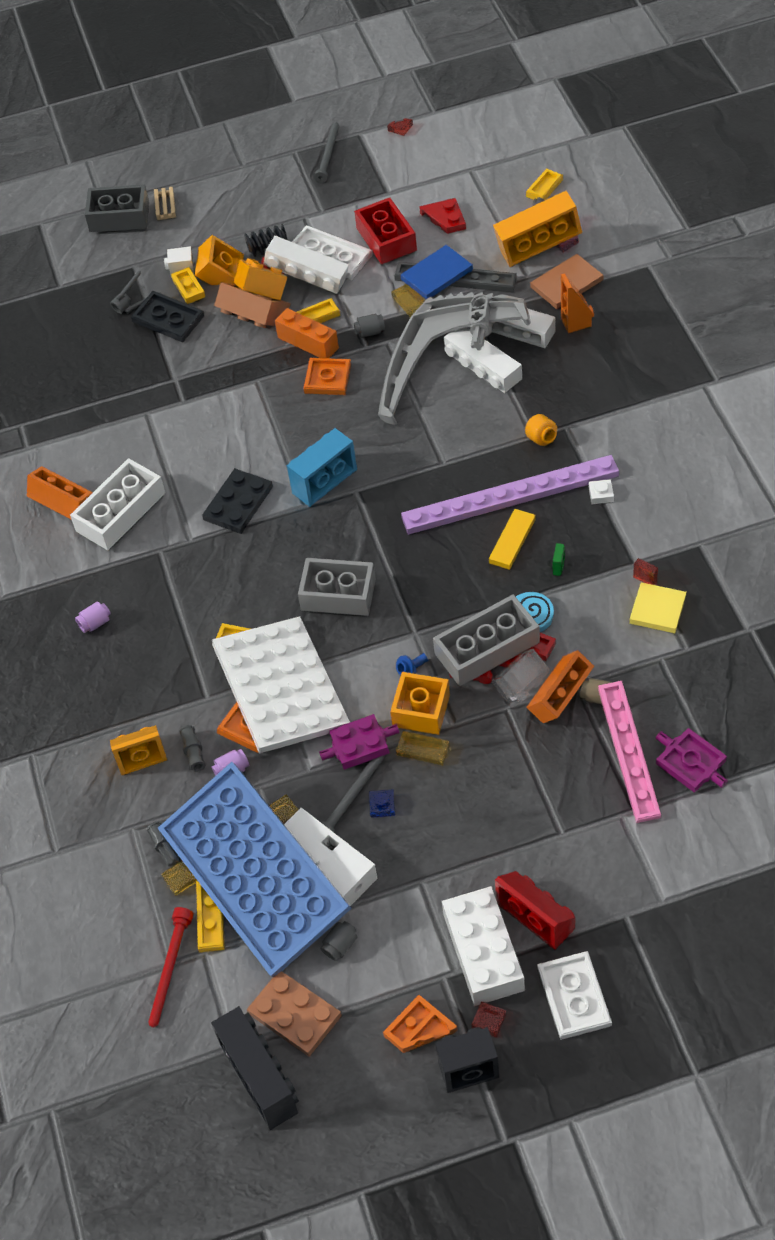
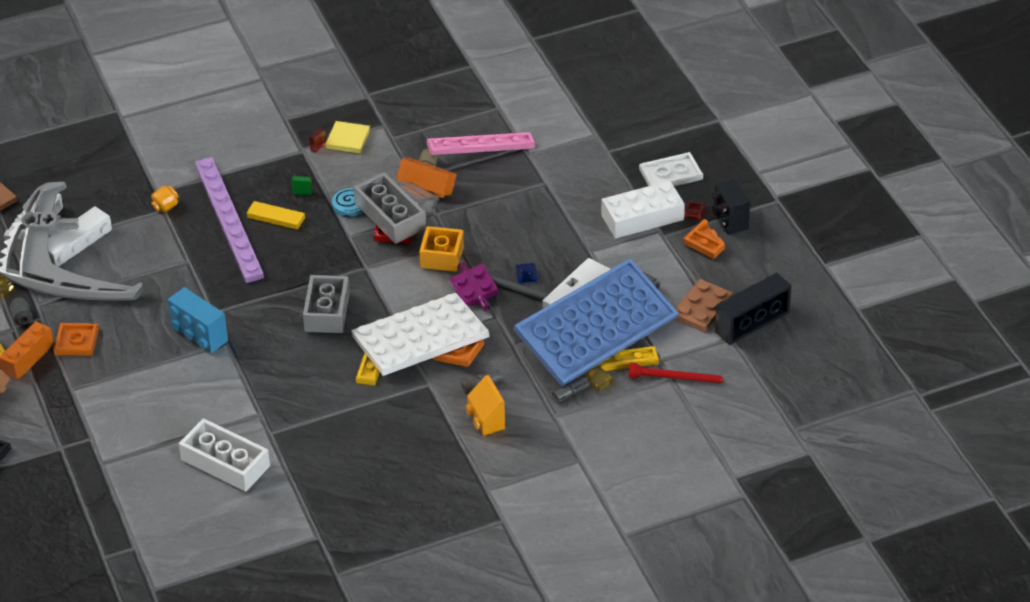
camera: 100 degrees left, 10 degrees down
orange brick [27,466,93,520] -> none
lavender brick [75,601,111,633] -> none
black plate [202,468,273,534] -> none
lavender brick [212,749,250,776] -> none
blue plate [396,653,429,676] -> none
clear yellow tile [396,731,450,766] -> none
red slope [495,871,575,950] -> none
orange slope [561,273,594,333] -> none
white plate [589,479,614,504] -> none
magenta plate [656,728,728,793] -> none

